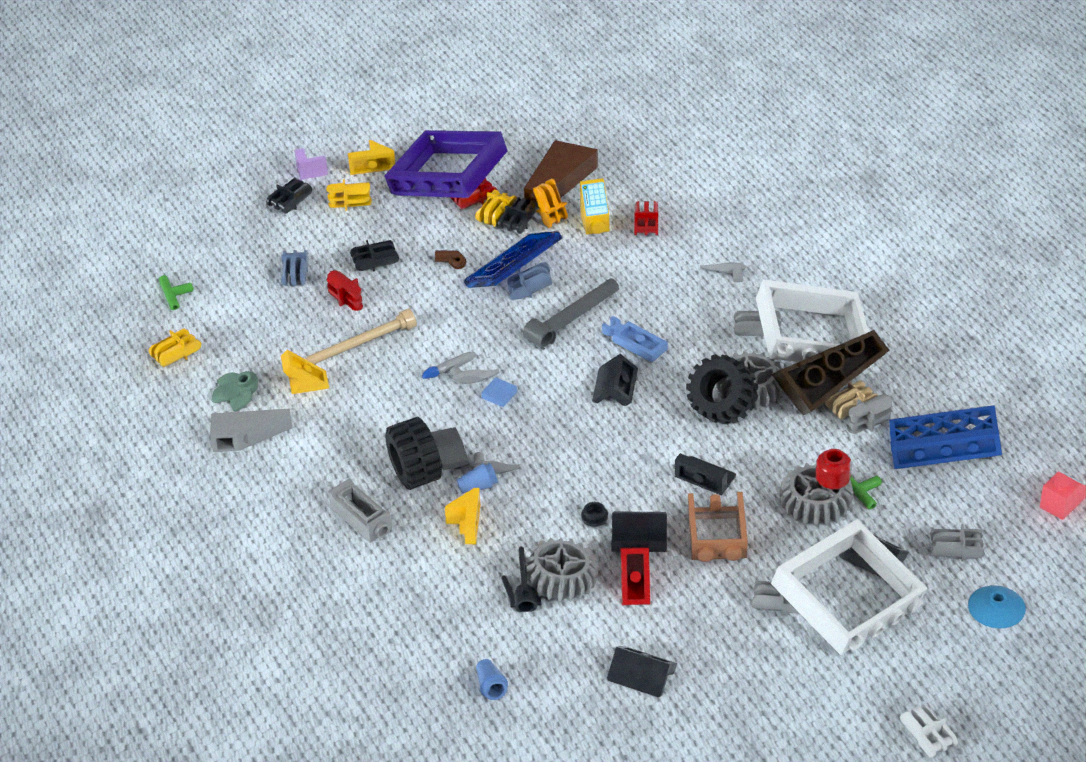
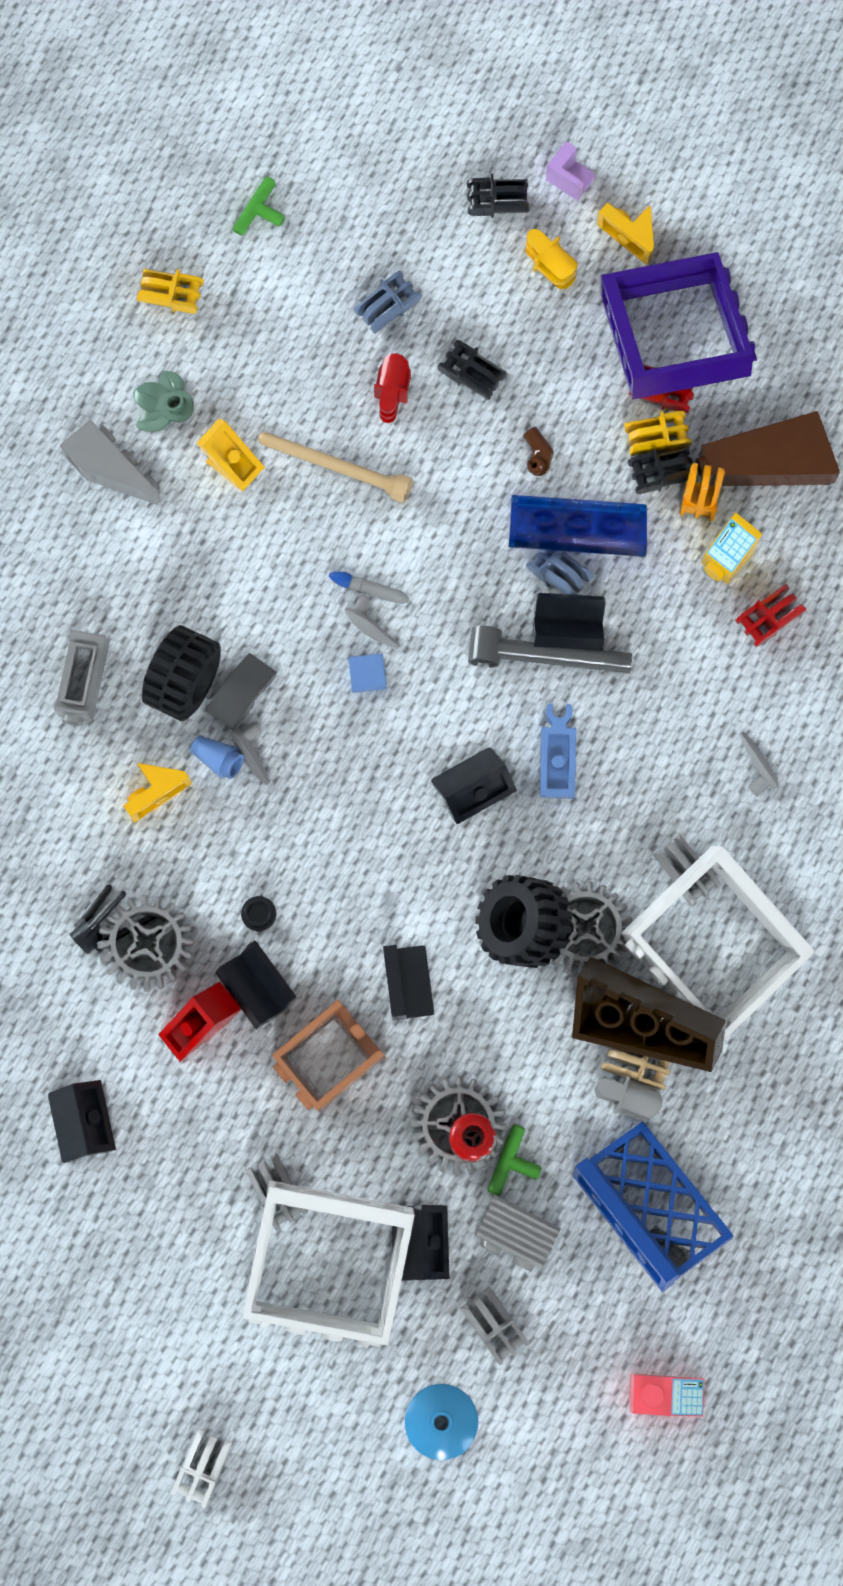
camera: 50 degrees right, 35 degrees up
none -> light grey brick [475,1195,561,1272]
none -> black panel [533,593,606,650]

